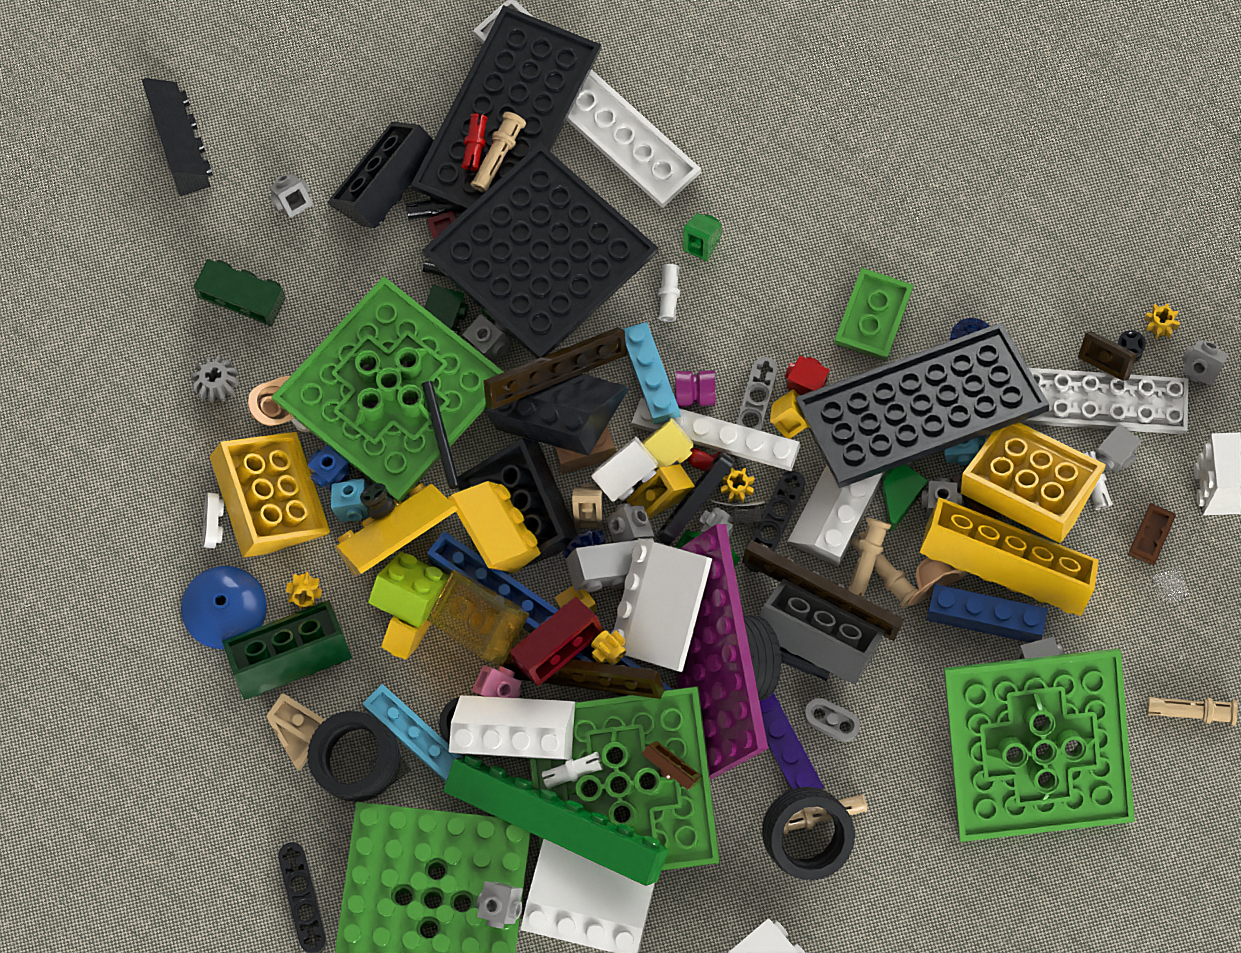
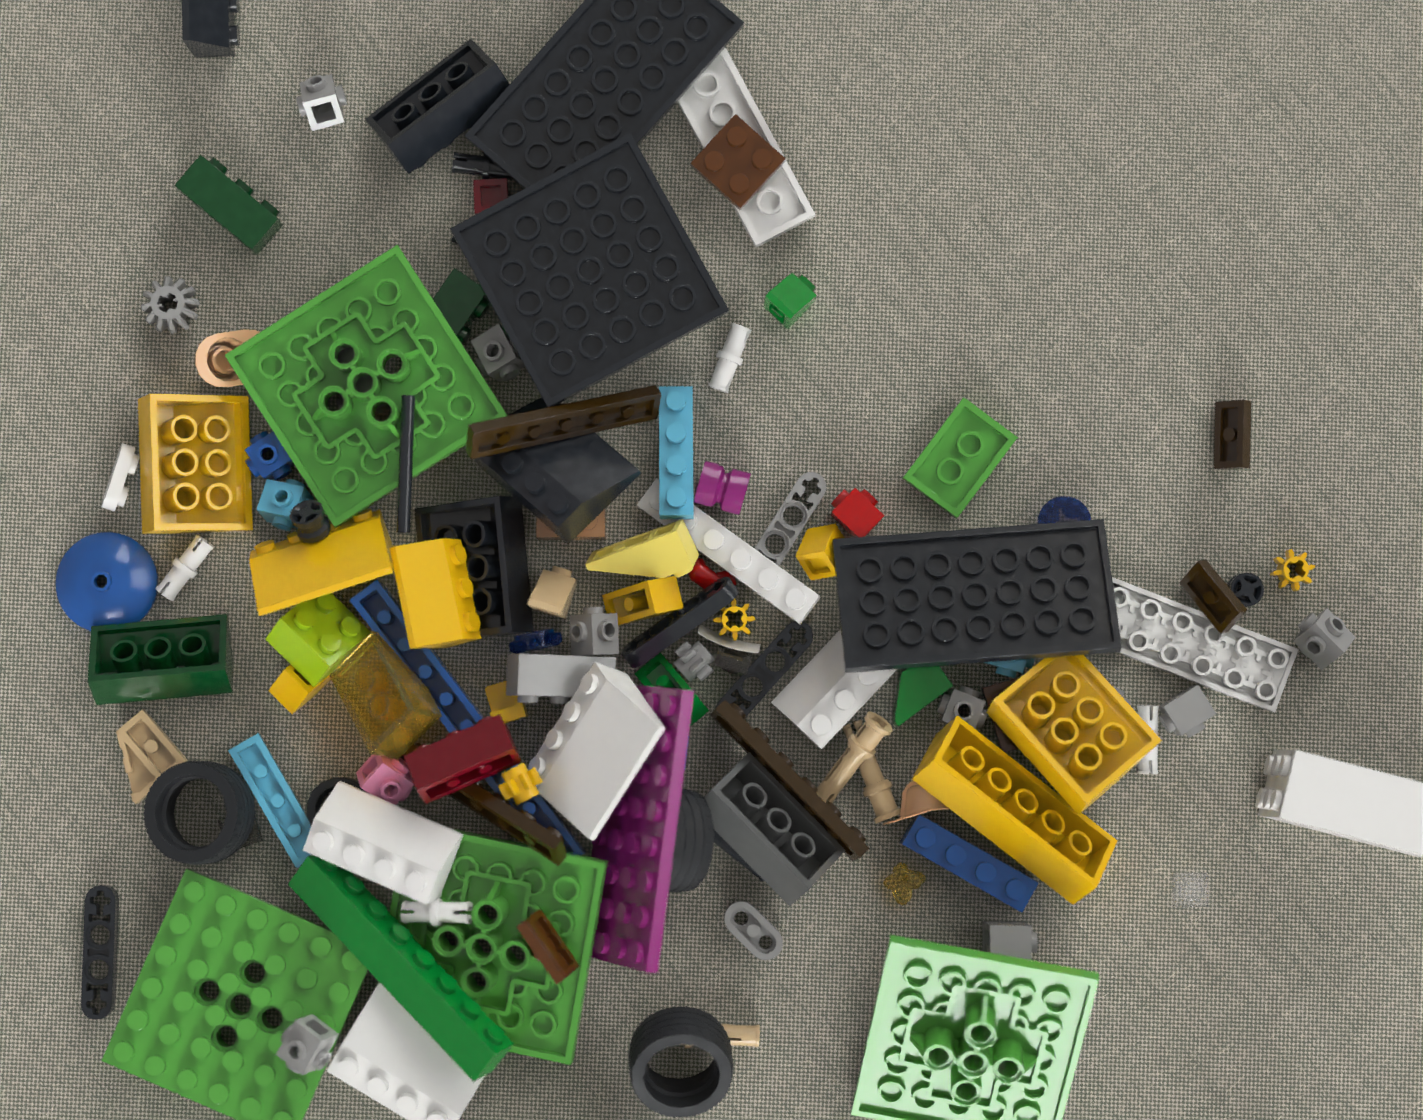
camera: 10 degrees right, 15 degrees up
yellow gear [286,572,322,609] -> none
red pin [461,114,488,171] -> none
tan pin [471,112,526,193] -> none
white brick [591,437,658,502] -> none
dark purple plate [759,692,824,790] -> none
reddish brown plate [1128,503,1177,566] -> none
tan pin [1147,697,1238,726] -> none
none -> white pin [155,534,214,601]
none -> reddish brown plate [690,114,786,210]
none -> clear yellow piece [883,862,926,906]
none -> dark brown plate [1214,400,1251,470]

